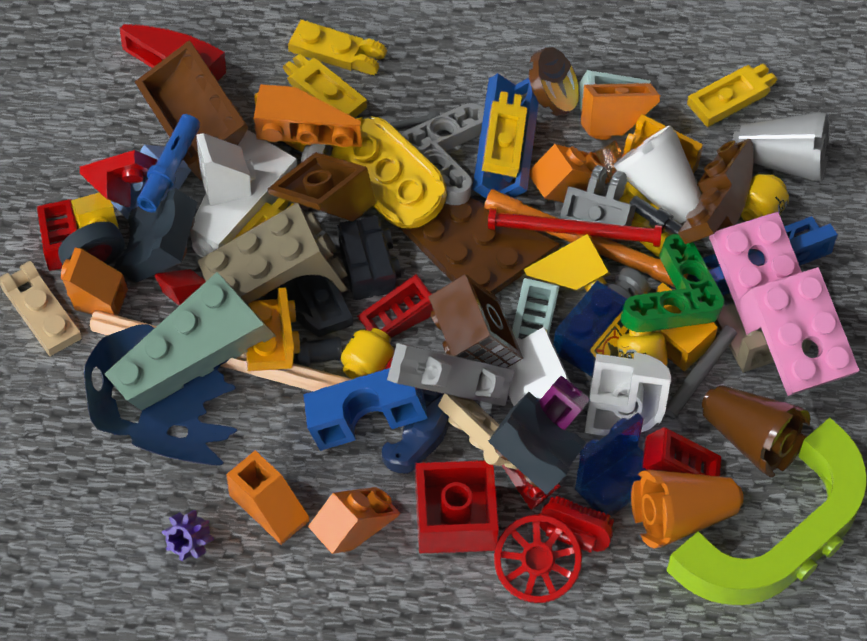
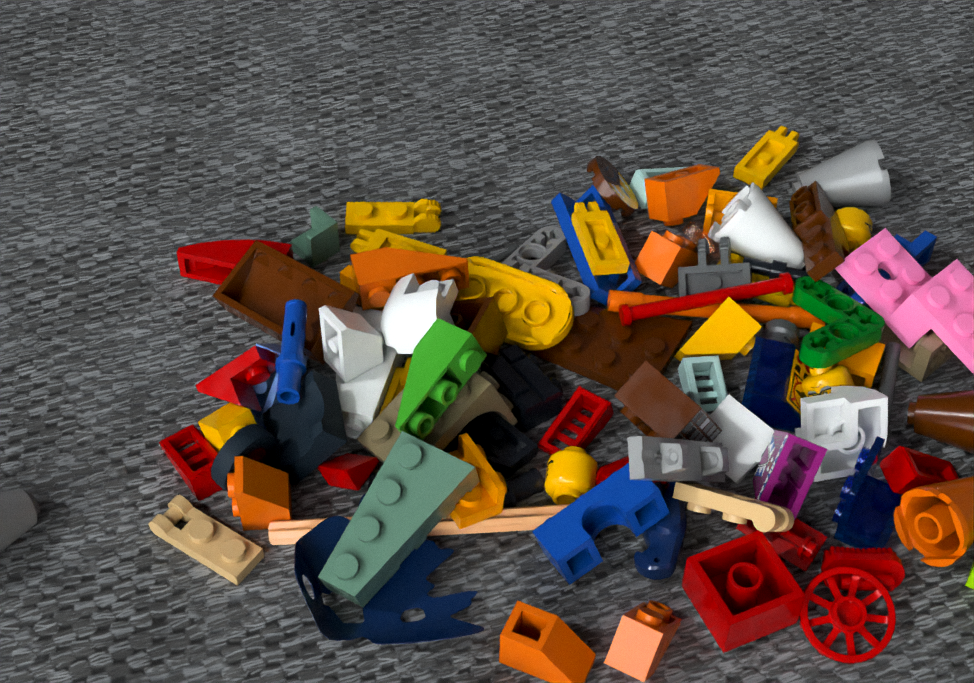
camera: 20 degrees left, 10 degrees down
black brick [488,391,586,495] -> none
none -> sand green panel [290,206,340,268]
none -> white brick [380,273,459,354]
none -> bright green slope [395,318,487,441]

